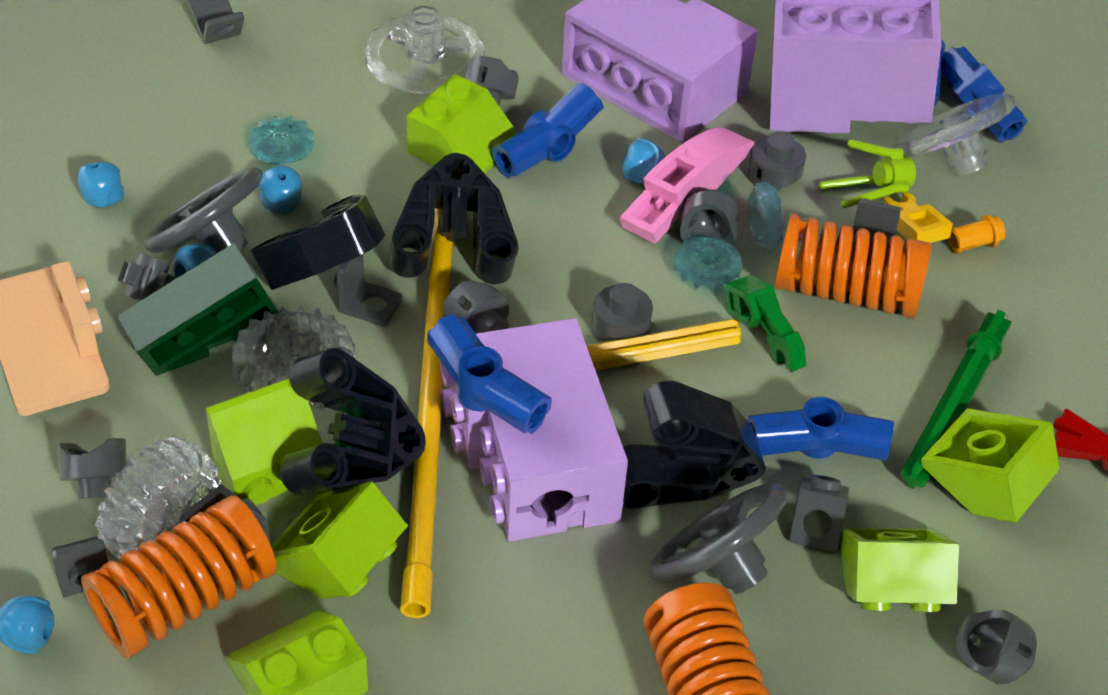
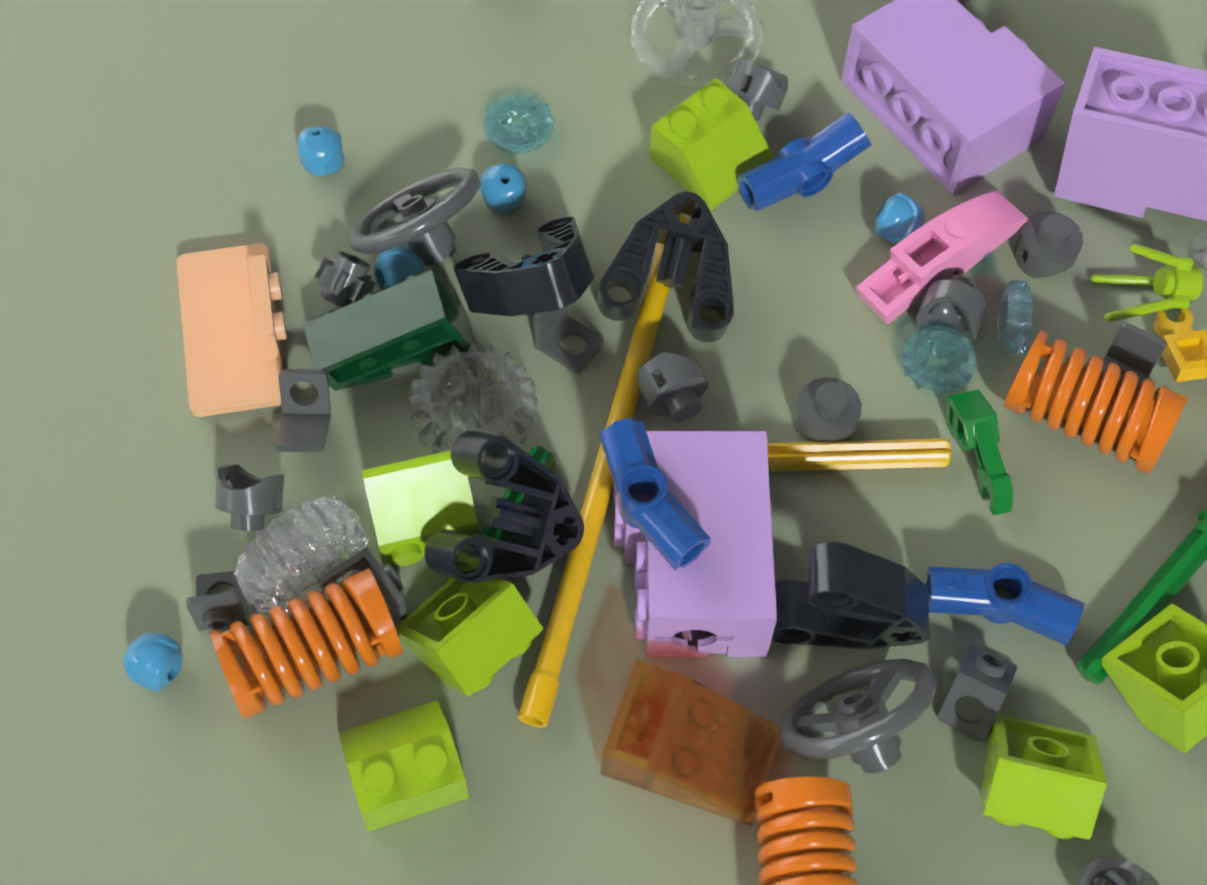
camera: 15 degrees right, 15 degrees up
none -> dark grey bracket [274,369,332,452]
none -> clear orange slope [601,659,780,826]

